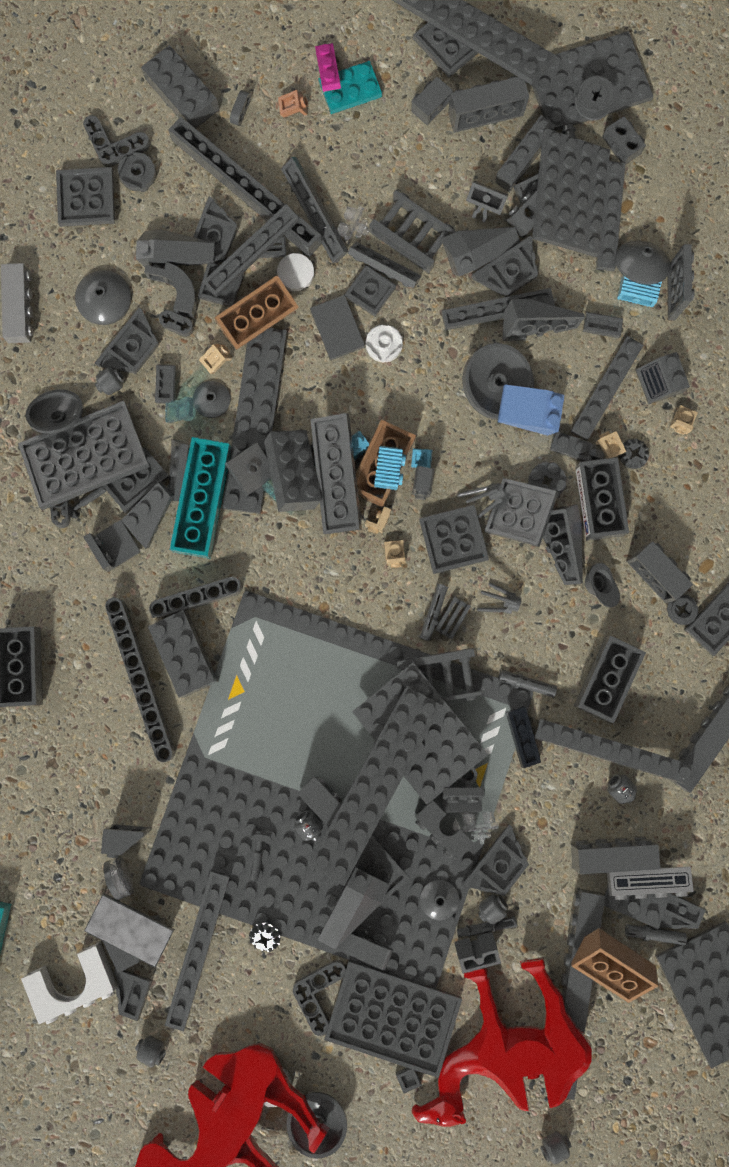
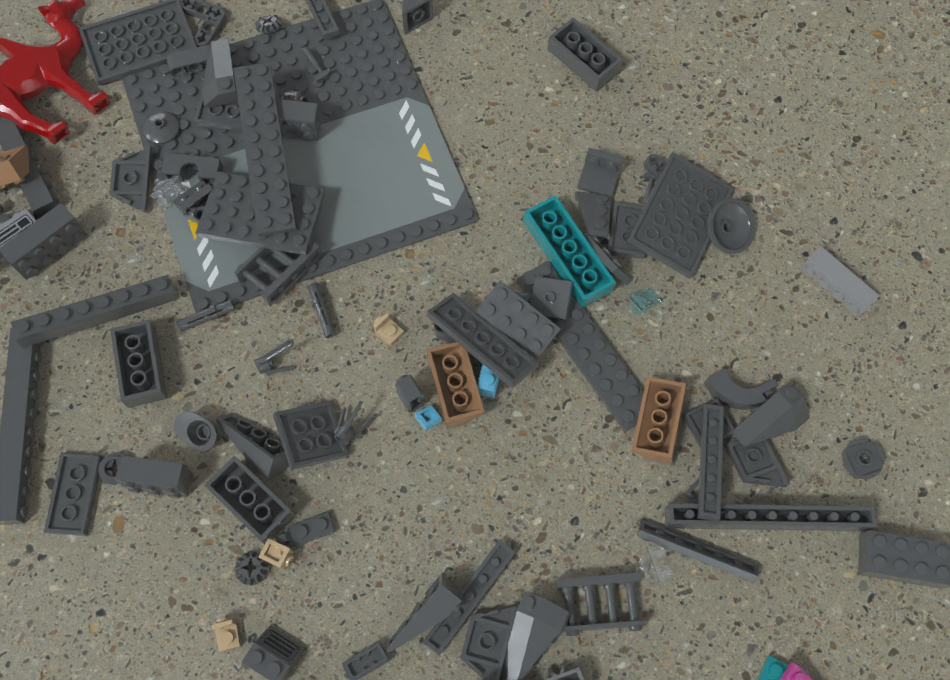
camera: 140 degrees right, 15 degrees down
dark grey plate [56,167,115,227] -> none
dark grey dish [75,270,132,325] -> none
dark grey beam [83,115,150,167] -> none
dark grey wing [95,307,159,374] -> none
dark grey head [95,367,125,395] -> none
dark grey beam [105,597,176,762] -> none
dark grey brick [148,610,219,698] -> none
dark grey beam [149,577,243,618] -> none
dark grey plate [155,365,176,404] -> none
dark grey beam [159,310,194,337] -> none
dark grey dish [193,381,230,418] -> none
tan bracket [199,344,233,374] -> none
dark grey beam [230,90,251,126] -> none
white tile [277,253,314,291] -> none
nougat bracket [278,90,308,118] -> none
dark grey tile [310,295,365,361] -> none
dark grey plate [345,265,397,317] -> none
dark grey plate [348,242,421,288] -> none
white tile [365,325,403,363] -> none
tan bracket [365,507,391,534] -> none
medium azure brick [374,446,406,490] -> none
dark grey tile [395,1067,422,1094] -> none
dark grey plate [419,505,489,574] -> none
dark grey tile [435,597,471,640] -> none
dark grey brick [454,932,501,974] -> none
dark grey piece [457,916,517,937] -> none
dark grey dish [462,343,534,420] -> none
dark grey head [478,894,508,925] -> none
medium blue slope [498,385,565,436] -> none
black plate [505,706,541,768] -> none
dark grey plate [528,462,566,497] -> none
dark grey plate [570,336,644,441] -> none
dark grey head [608,774,637,804] -> none

